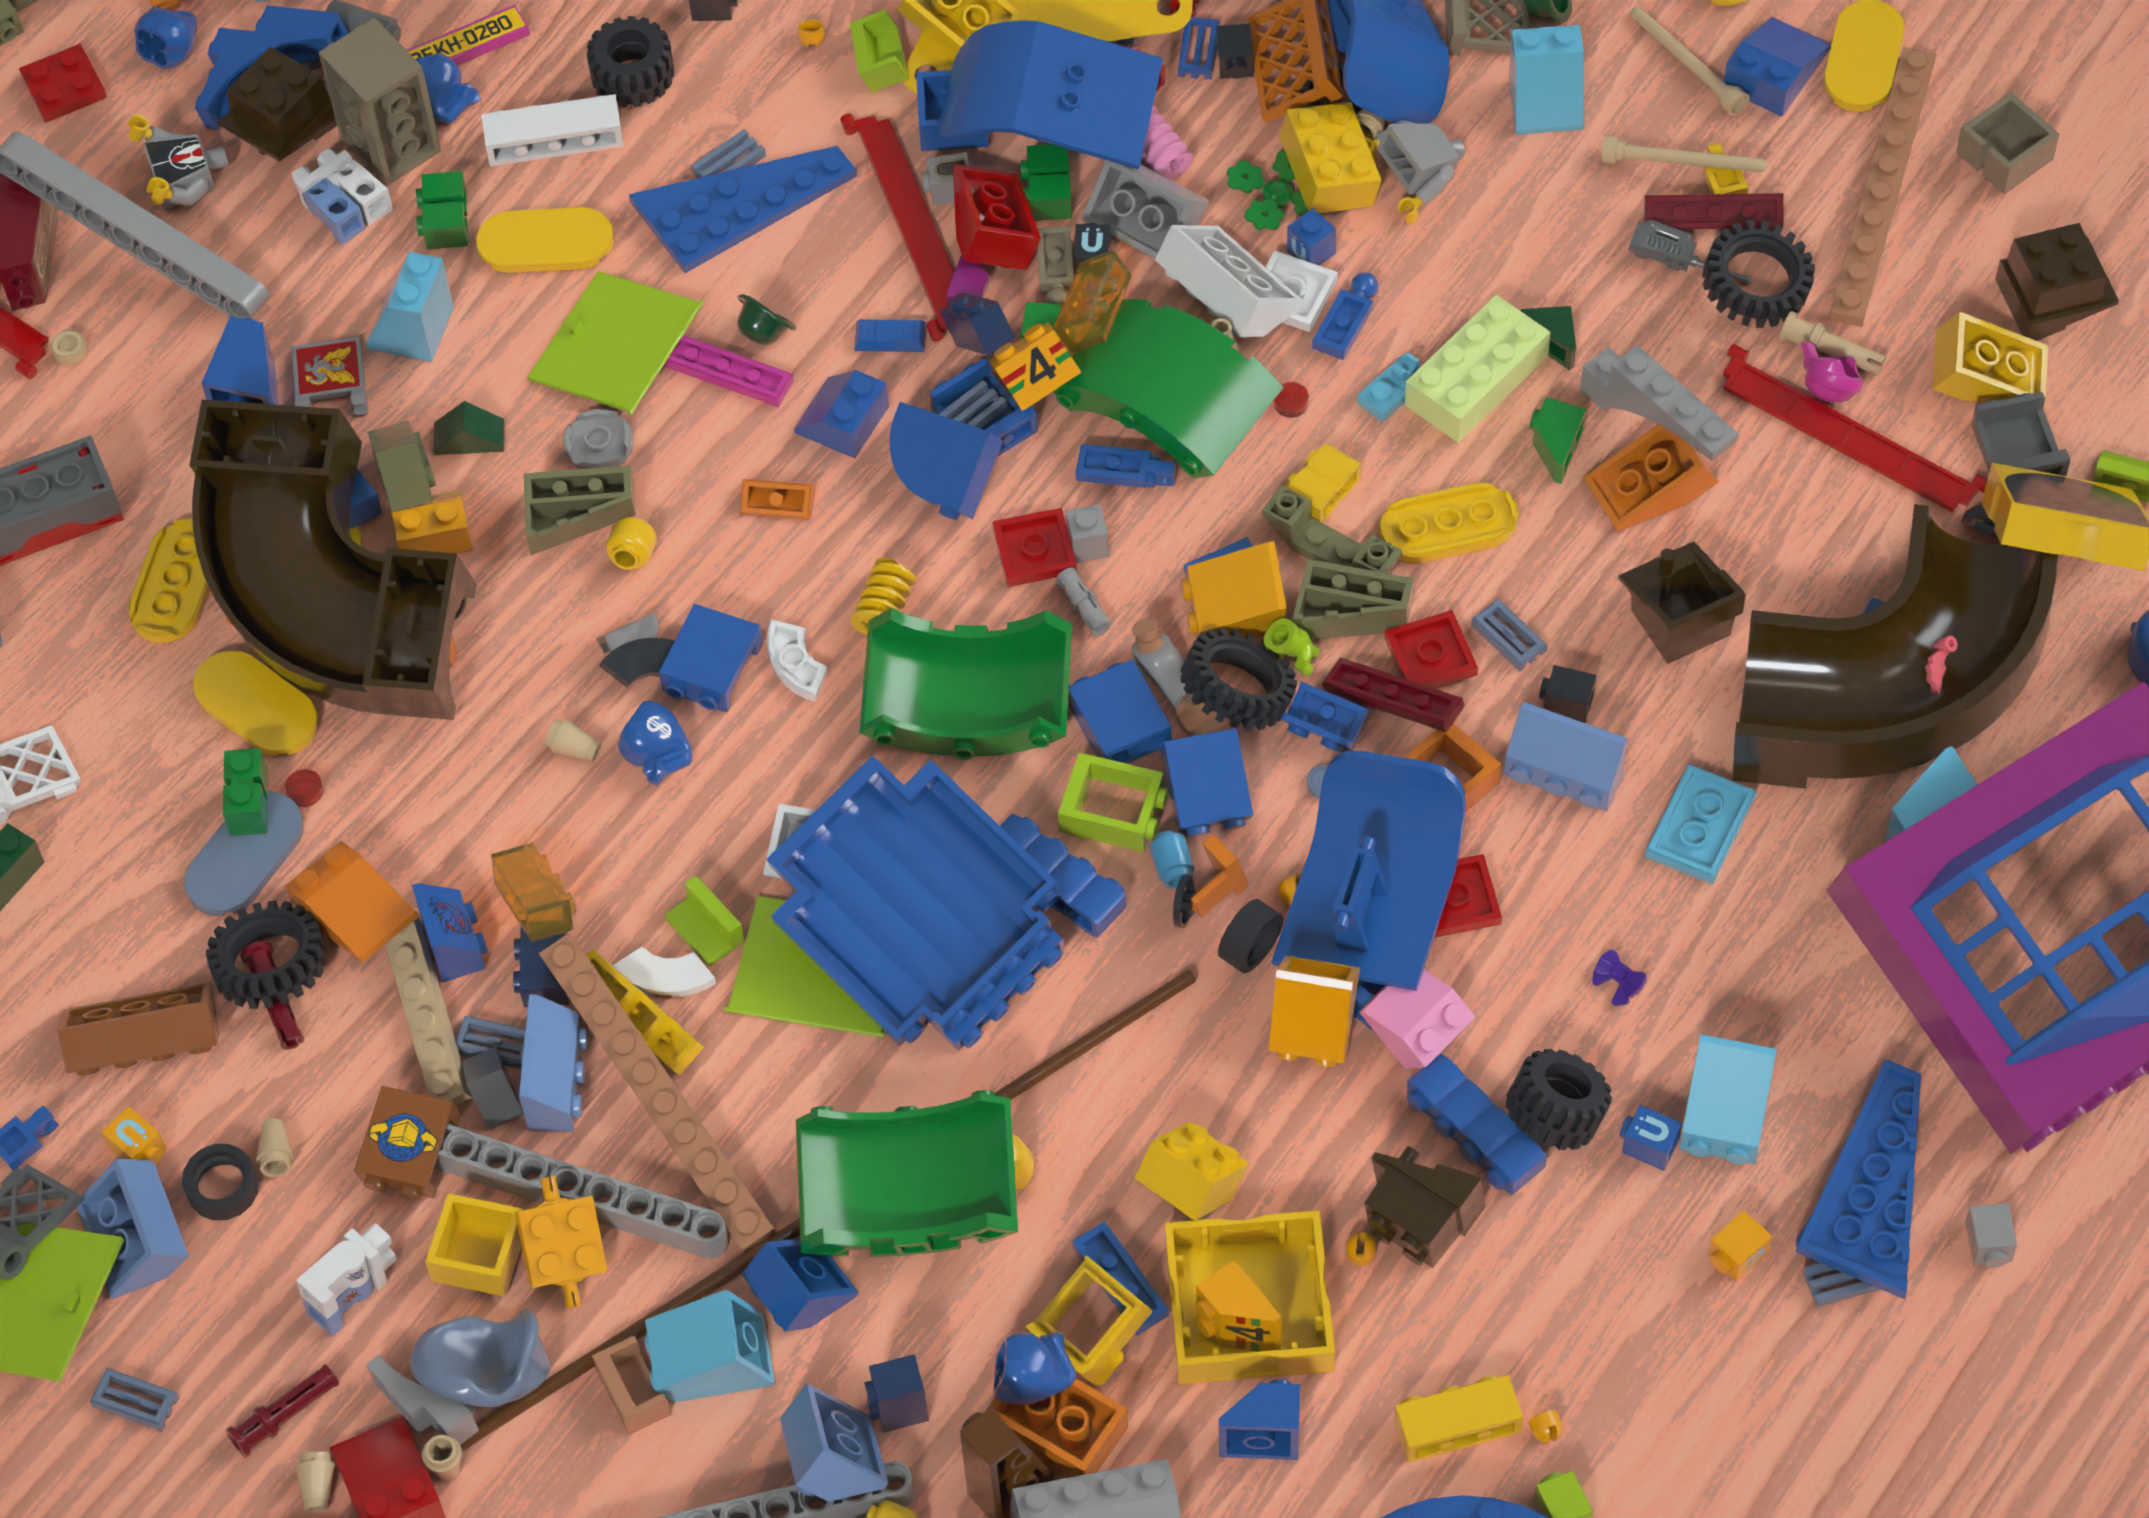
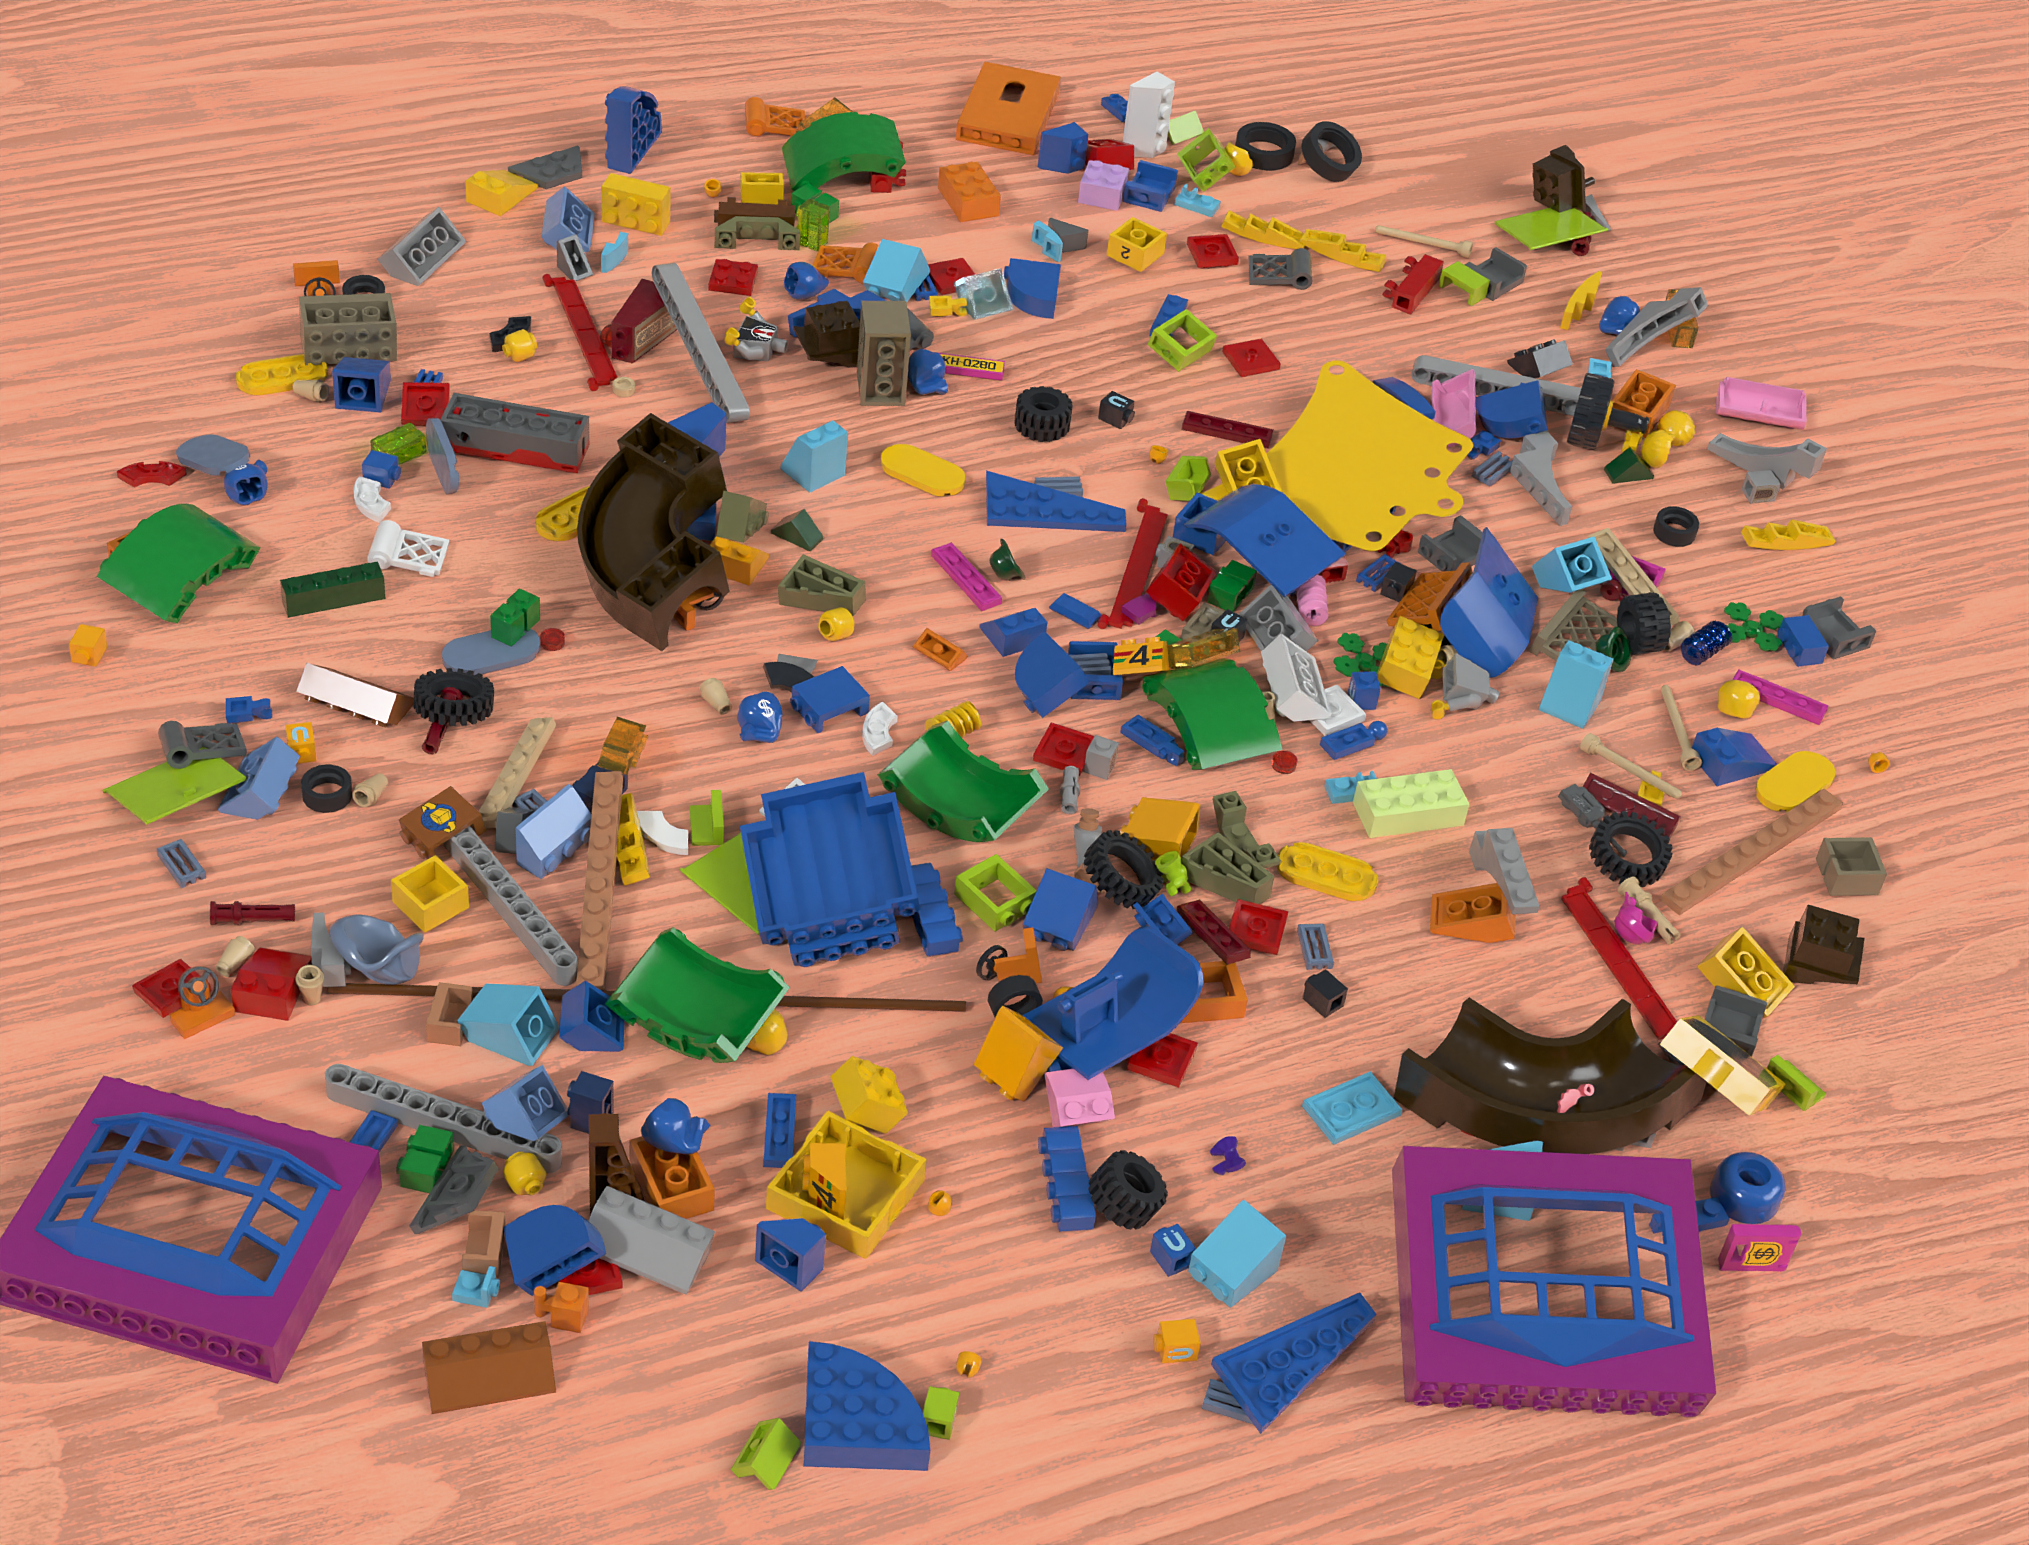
camera: 25 degrees right, 15 degrees down
yellow tile [193,651,318,756] -> none
orange slope [284,841,419,963] -> none
flag [291,337,368,416] -> none
hips [292,148,393,245] -> none
white hips [296,1223,397,1337] -> none
blue slope [412,883,488,983] -> none
green piece [416,171,468,249] -> none
white brick [481,94,624,167] -> none
light orange plate [515,1175,608,1308] -> none
lime piece [527,271,705,416] -> none
light grey tile [563,409,634,469] -> none
dark blue brick [939,293,1015,356] -> none
yellow piece [1025,1255,1153,1386] -> none
blue brick [1068,659,1172,764] -> none
dark azure brick [1149,831,1194,888] -> none
yellow brick [1284,443,1362,523] -> none
dark brown piece [1364,1146,1485,1268] -> none
yellow brick [1394,1375,1523,1463] -> none
medium blue slope [1504,702,1628,811] -> none
dark green slope [1520,306,1576,371] -> none
green slope [1529,397,1586,484] -> none
dark brown piece [1618,541,1746,664] -> none
light grey brick [1965,1203,2017,1268] -> none

